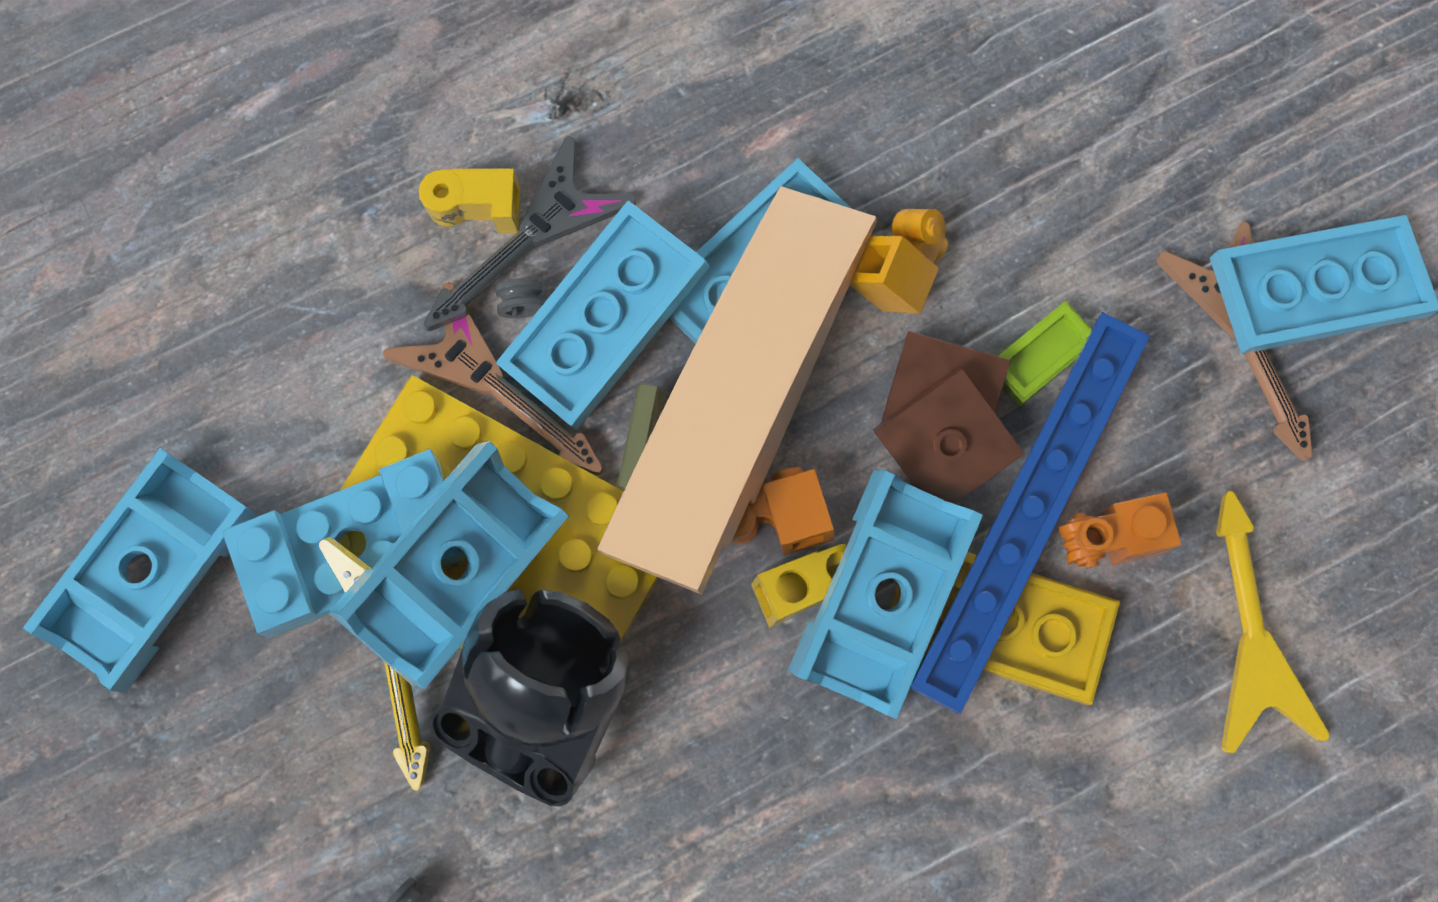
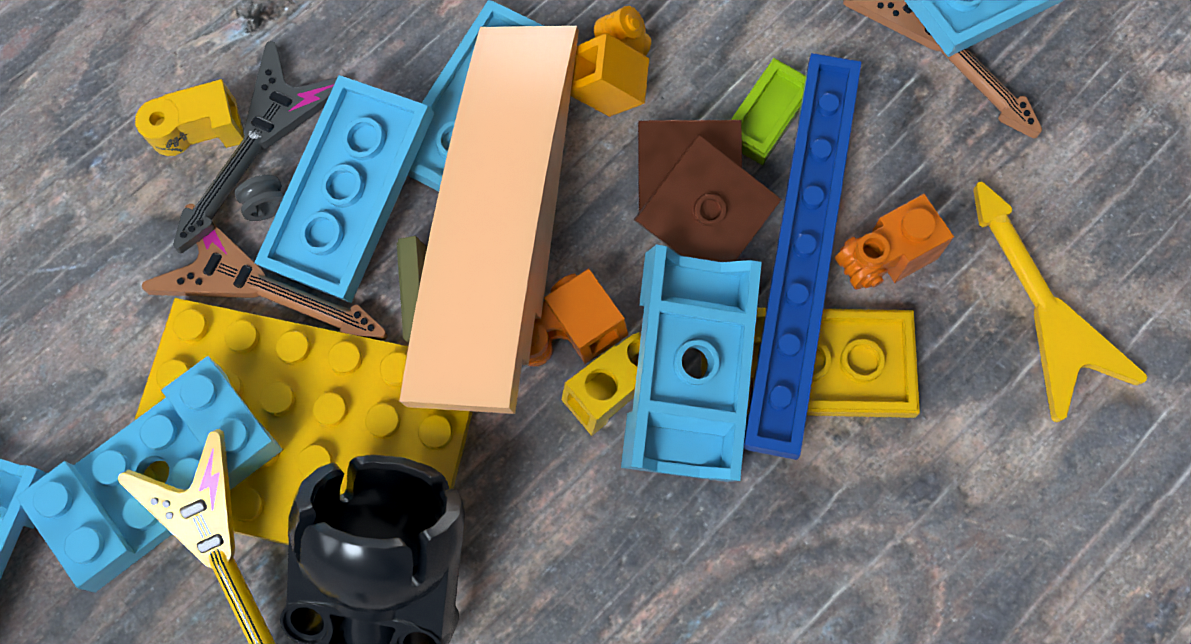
camera: 15 degrees left, 5 degrees down
medium azure piece [328,441,569,689] -> none

